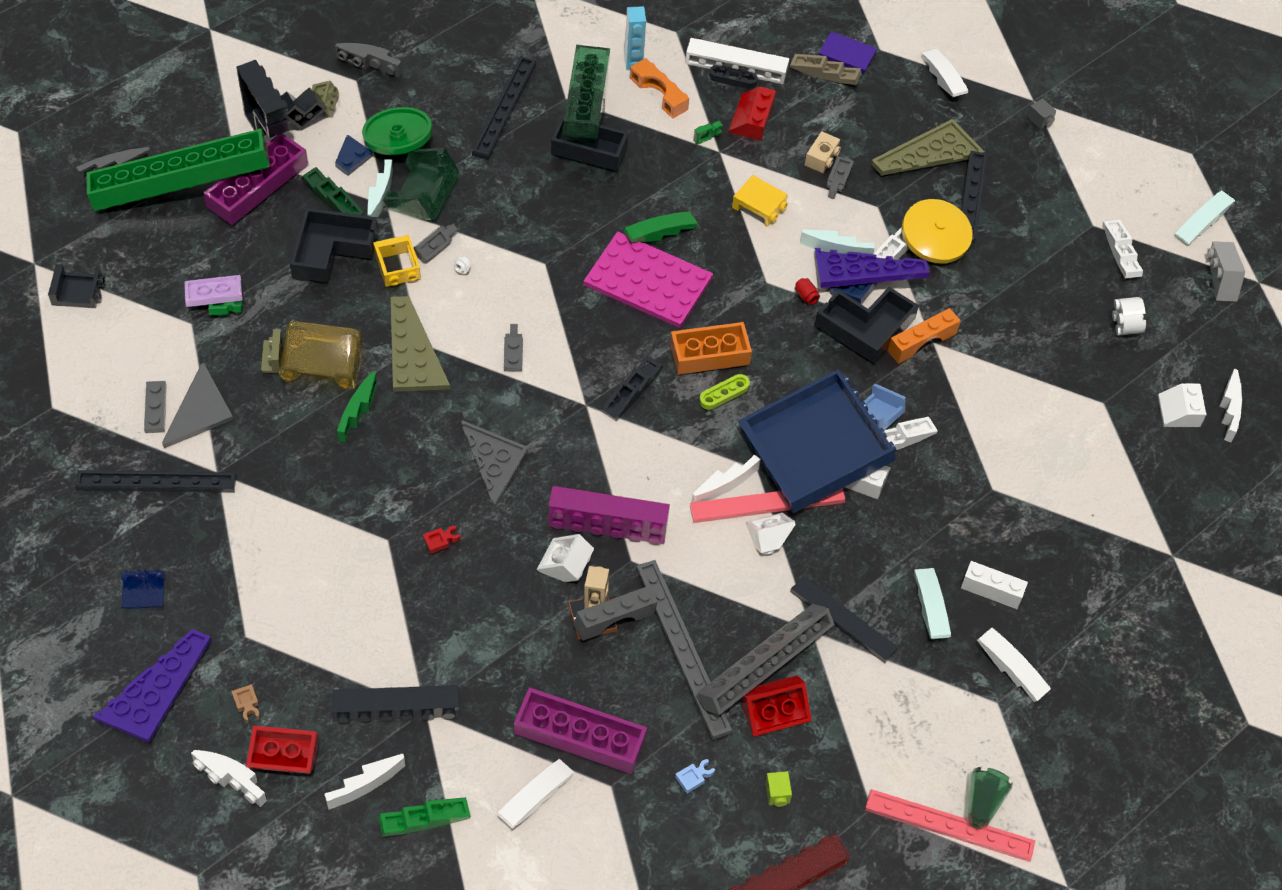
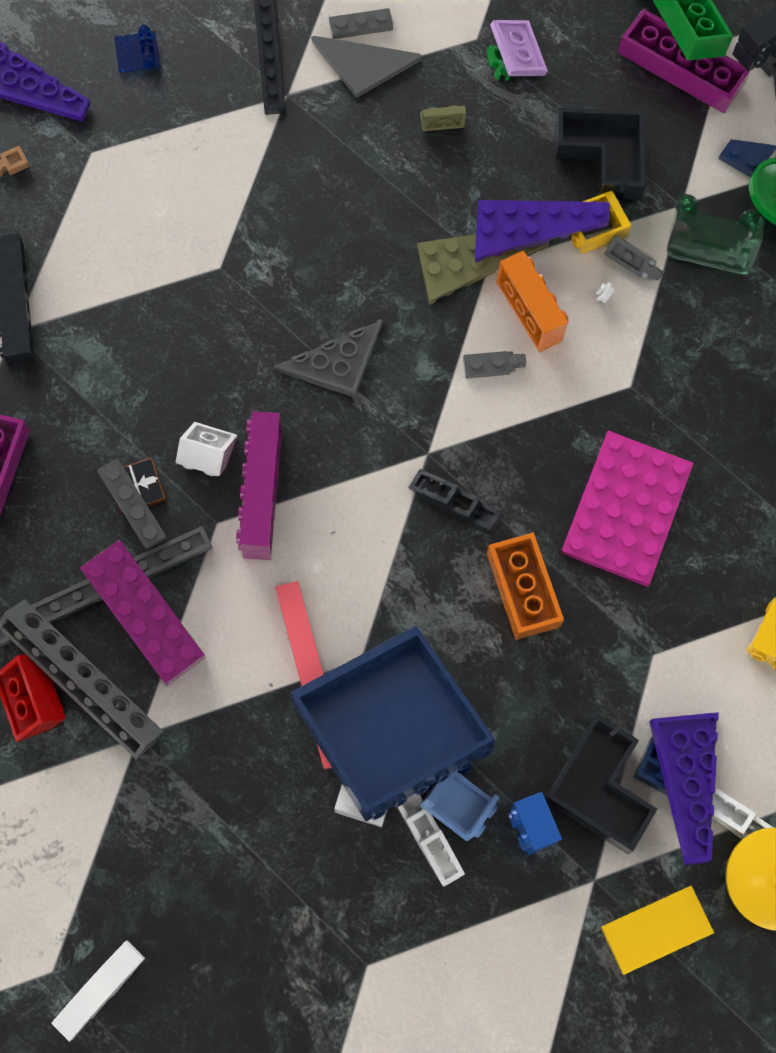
camera: 85 degrees right, 15 degrees up
clear yellow windscreen [279,321,363,388] -> none
dark green slope [302,167,364,215] -> none
green slope [337,371,377,443] -> none
light aqua slope [367,160,393,218] -> none
red plate [423,526,461,554] -> none
tan brick [584,566,609,609] -> none
green slope [624,212,698,242] -> none
white slope [692,455,760,502] -> none
lime plate [699,374,750,410] -> none
white slope [746,513,795,554] -> none
black tile [790,576,898,663] -> none
red brick [794,278,820,305] -> none
light aqua slope [800,230,875,254] -> none
orange arch [888,308,961,364] -> none
light aqua slope [914,568,951,639] -> none
white brick [961,561,1028,609] -> none
none -> magenta brick [80,540,206,686]
none -> dark purple wing [475,200,610,262]
none -> orange brick [496,250,569,353]
none -> blue brick [508,792,562,856]
none -> yellow tile [601,886,714,975]

